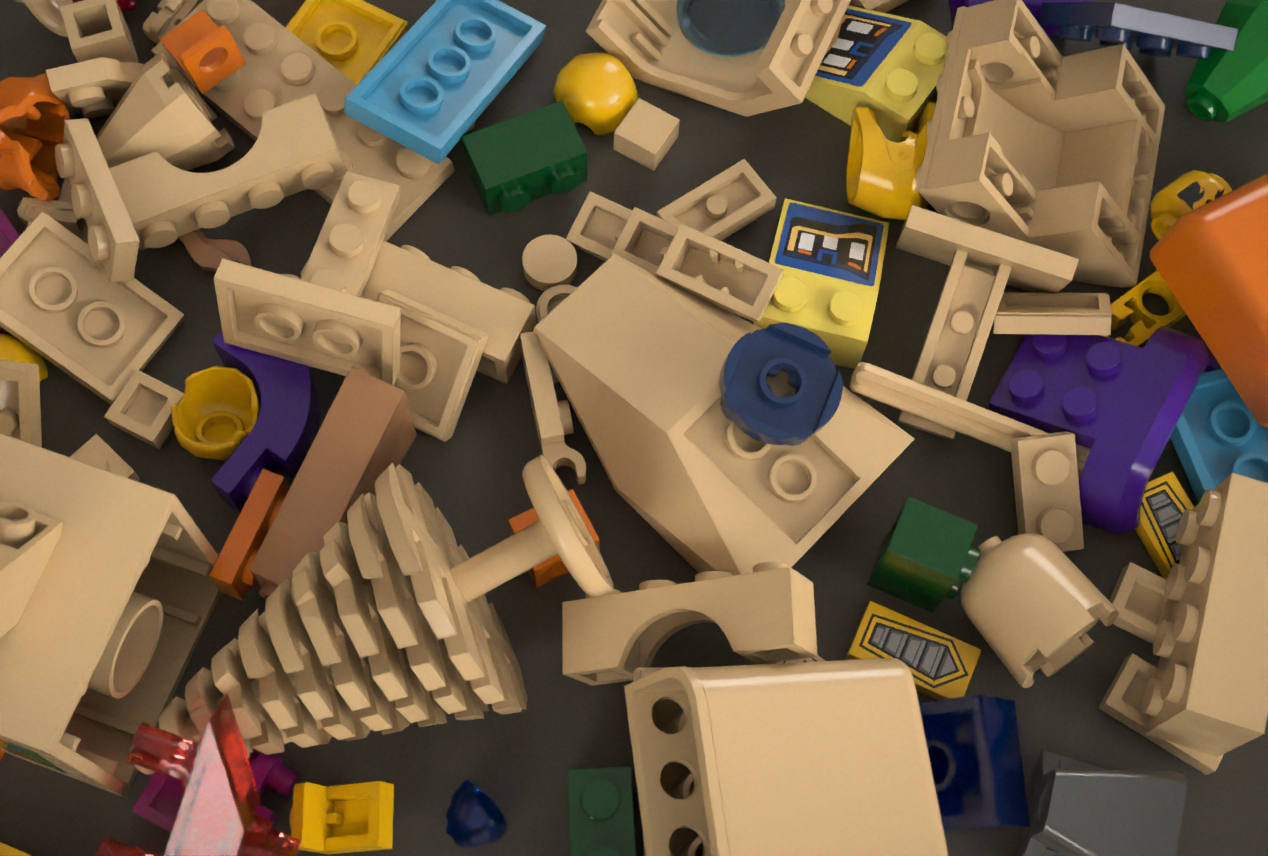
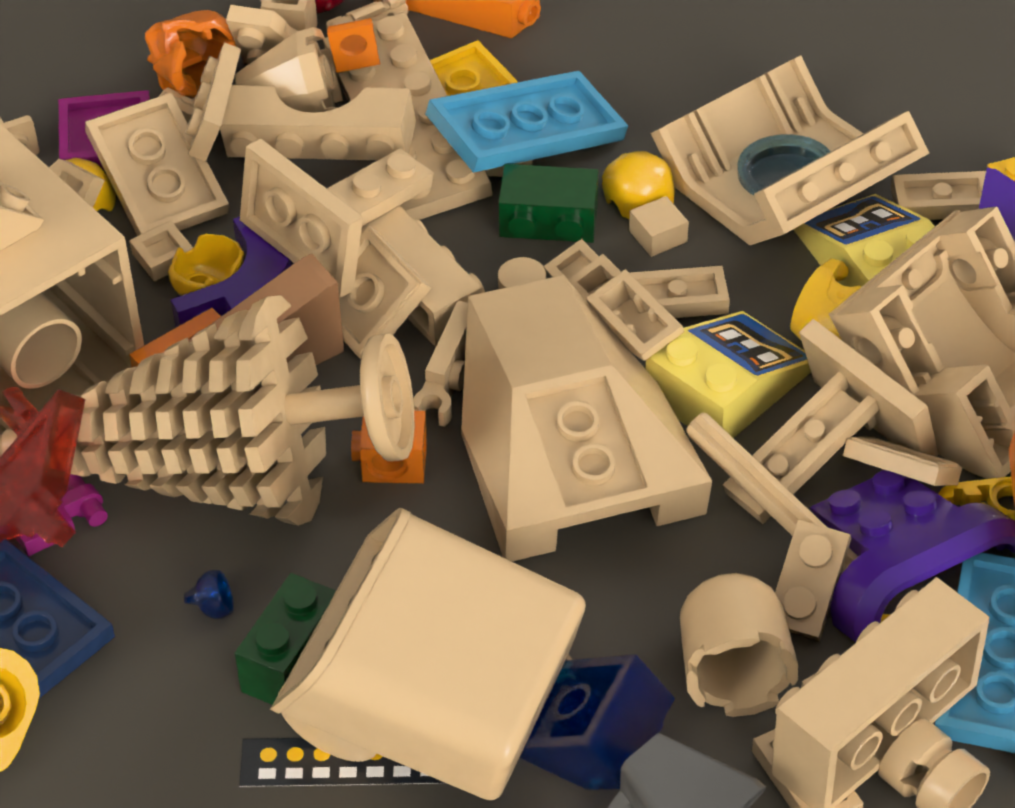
camera: 35 degrees right, 20 degrees down
yellow bracket [289,781,394,854] -> none
tan arch [562,562,818,686] -> none
dark blue plate [719,323,843,446] -> none
tile [845,601,982,708] -> none
dark green brick [866,496,980,612] -> none

